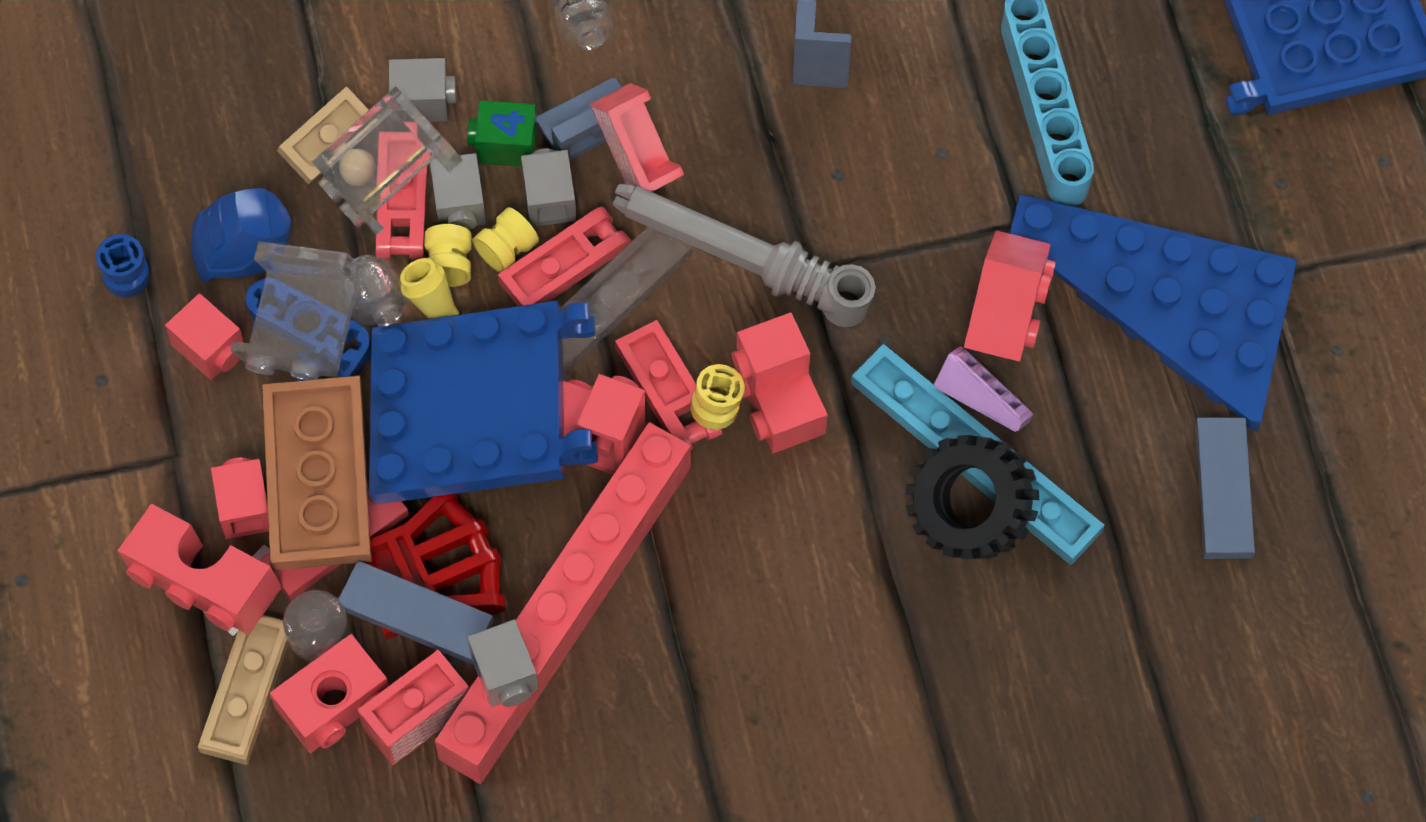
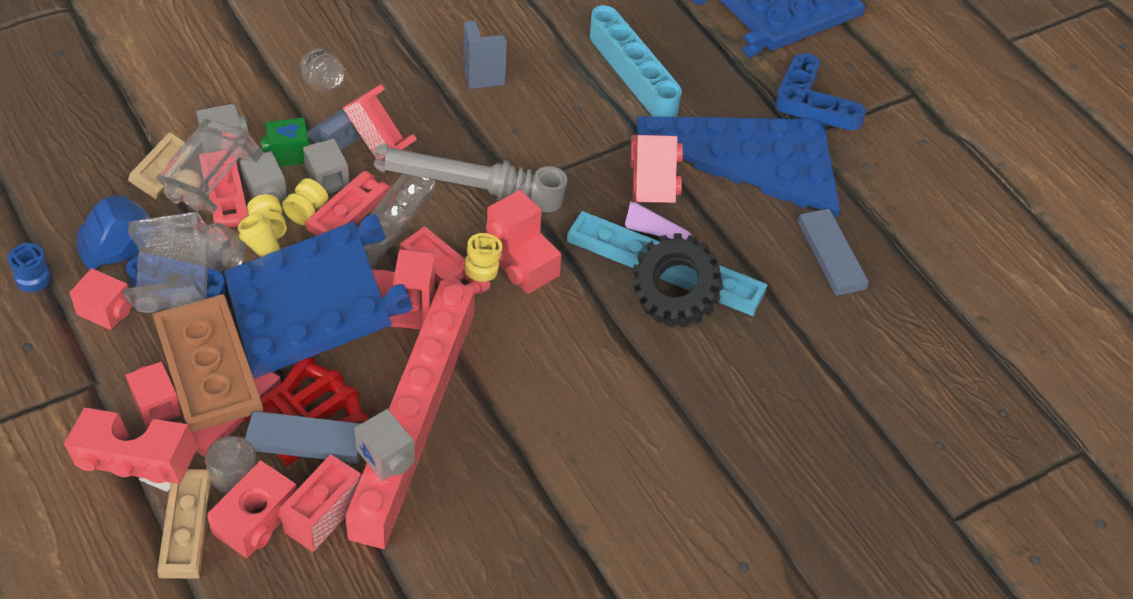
camera: 20 degrees left, 15 degrees down
none -> blue beam [775,53,866,130]

